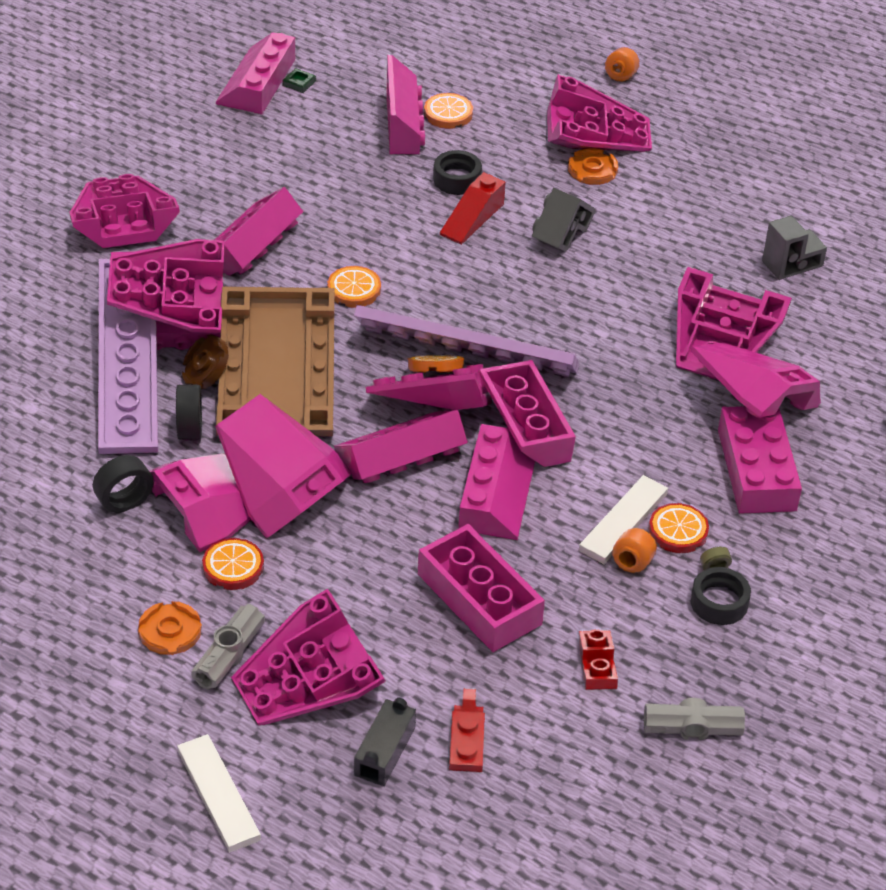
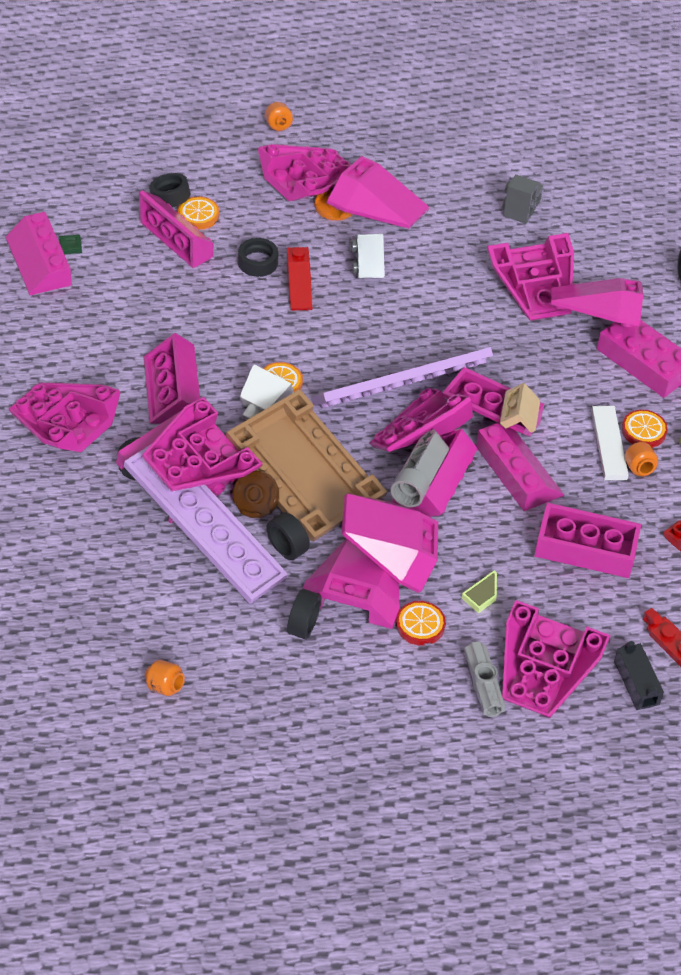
camera: 40 degrees left, 5 degrees up
orange tile [138,601,202,655] -> none
white tile [177,734,261,853] -> none
orange tile [408,355,464,373] -> none
none -> black tyre [149,173,191,207]
none -> white torso [240,364,294,420]
none -> dark pink wedge [327,156,429,229]
none -> light grey beam [391,429,449,507]
none -> tile [461,570,497,613]
none -> tan panel [500,383,540,433]

